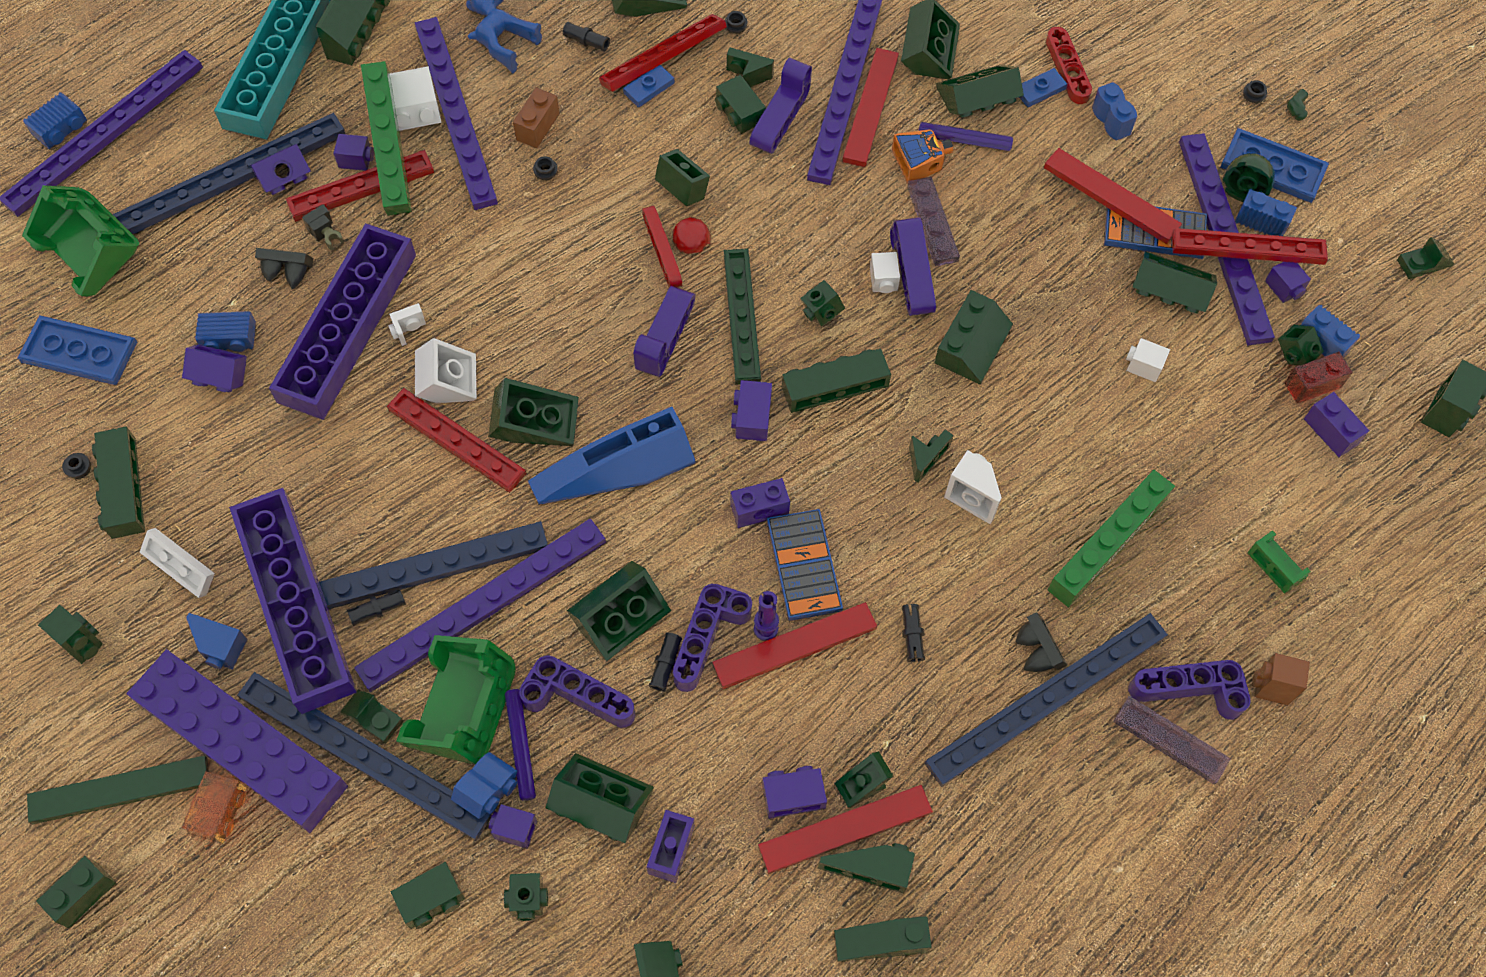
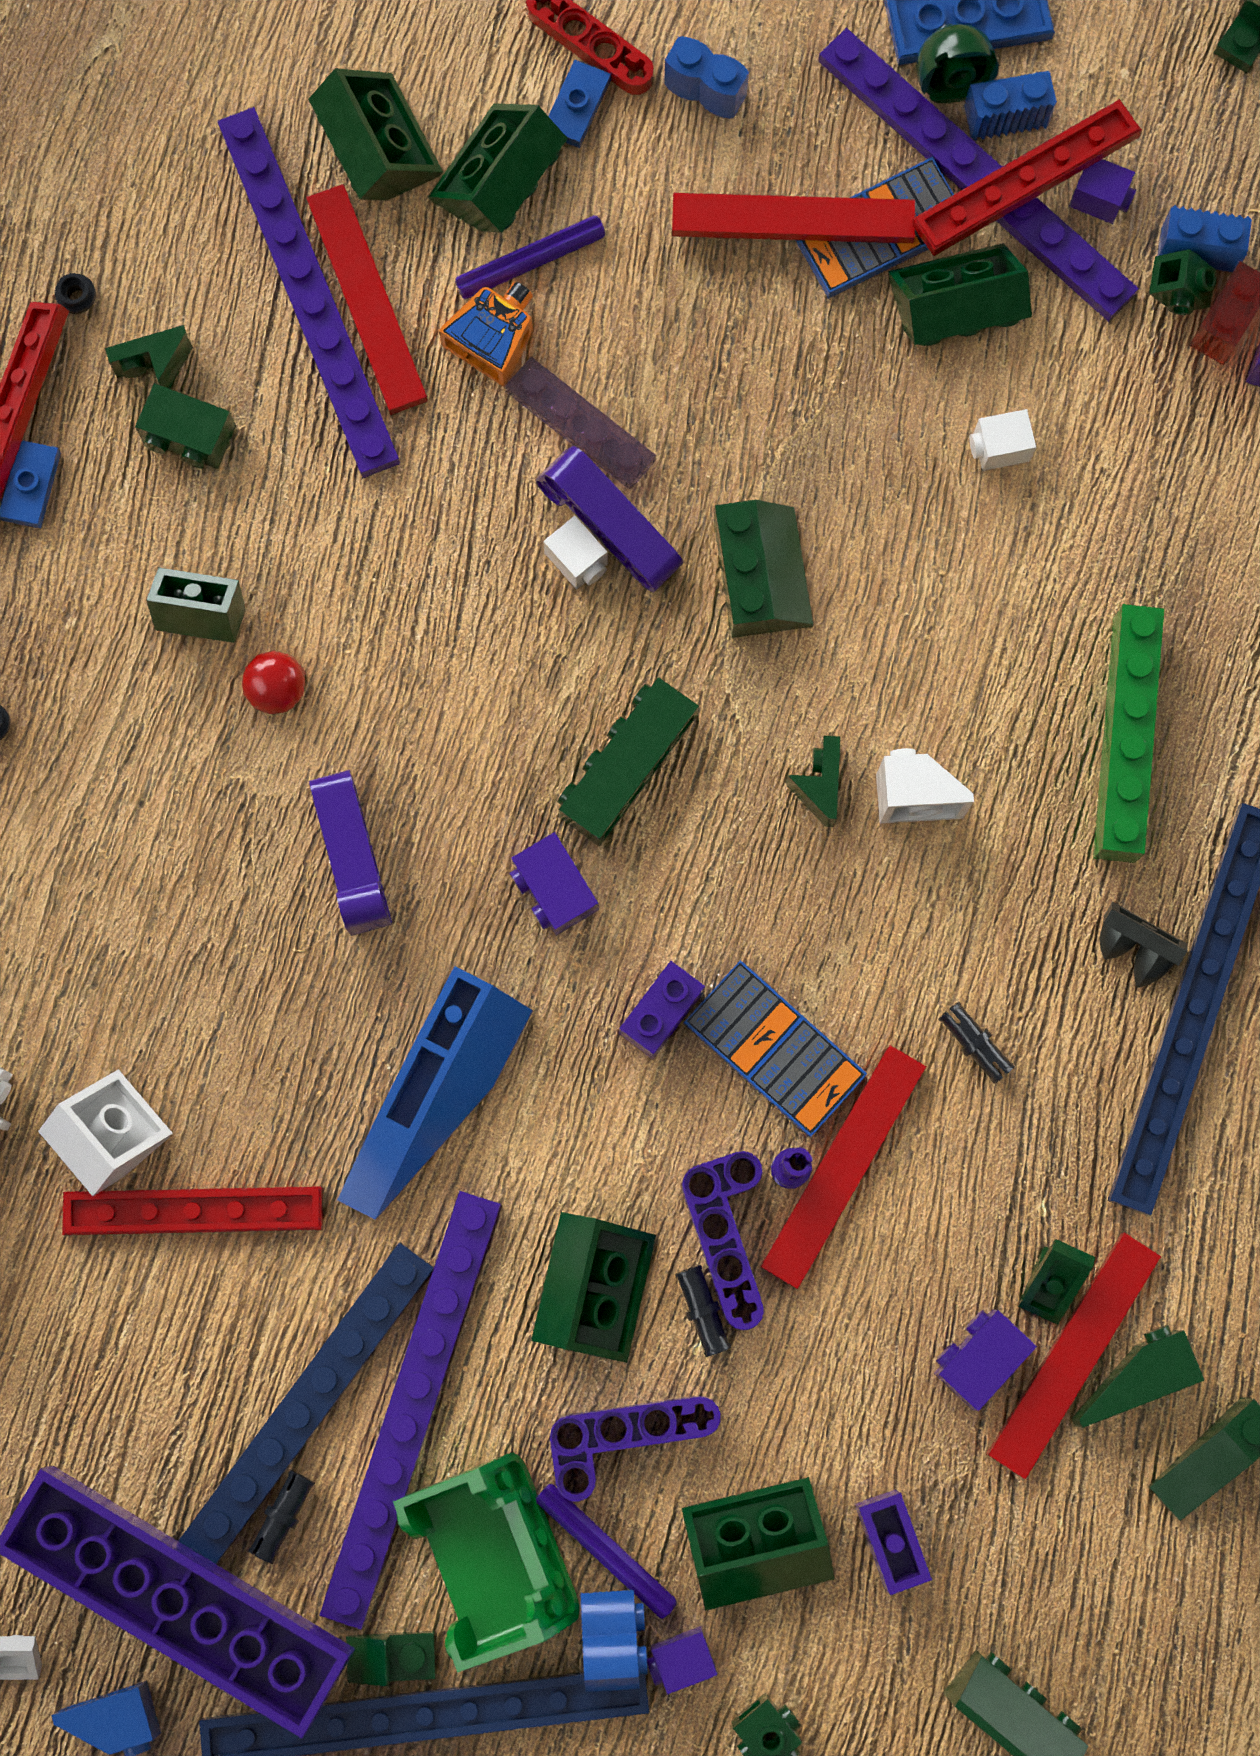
camera: 35 degrees left, 15 degrees up
dark green slope [488,378,579,446] -> none
red beam [642,205,683,288] -> none
dark green tile [724,248,761,385] -> none
dark purple beam [749,58,812,154] -> none
dark green brick [800,280,845,327] -> none

